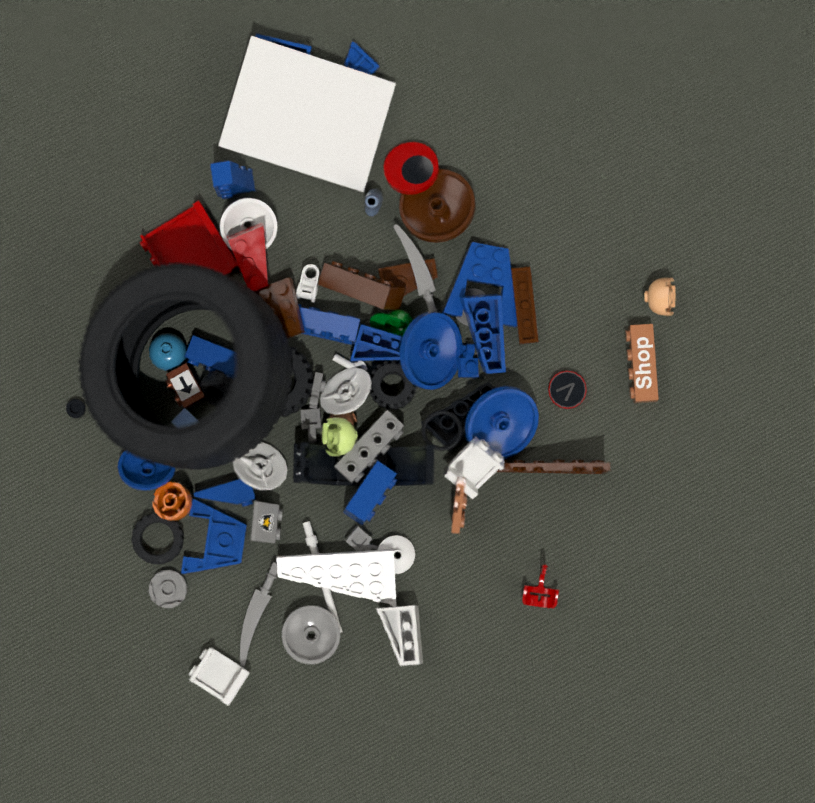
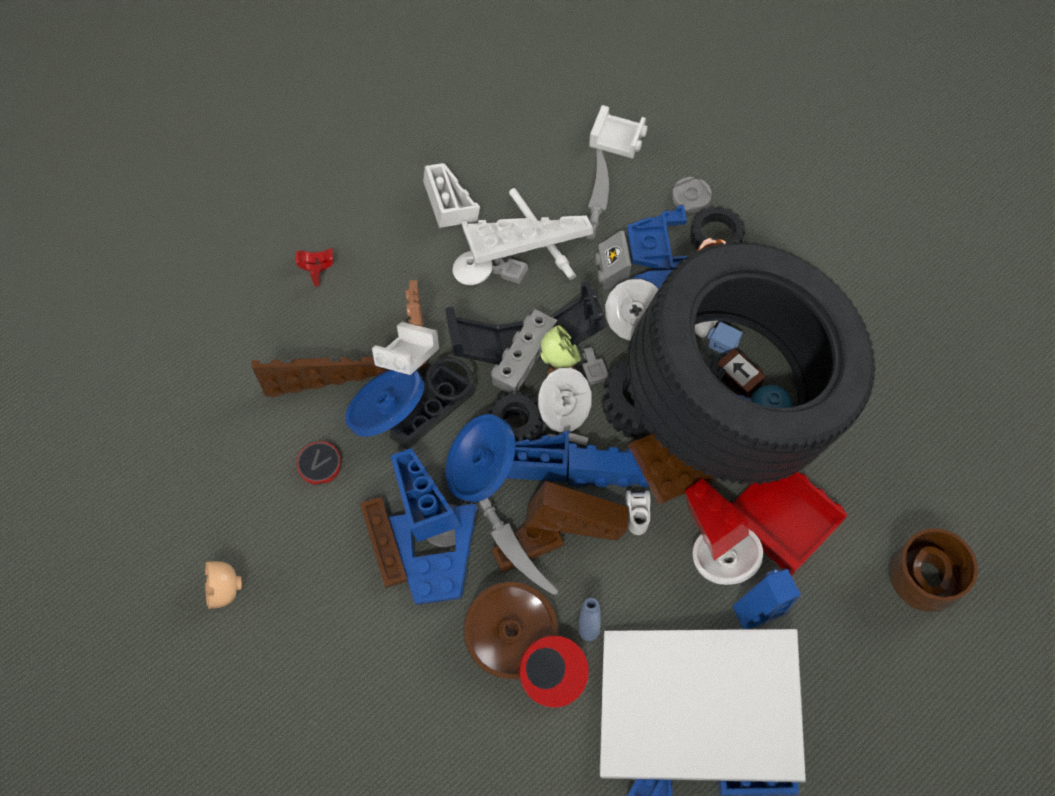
camera: 170 degrees right, 20 degrees down
light grey dish [282,606,340,664] -> none
light grey plate [309,372,326,409] -> none
blue wedge [343,461,397,525] -> none
green cap [370,309,412,336] -> none
blue plate [458,344,479,378] -> none
nougat brick [625,324,659,403] -> none
none -> reddish brown piece [890,528,978,612]

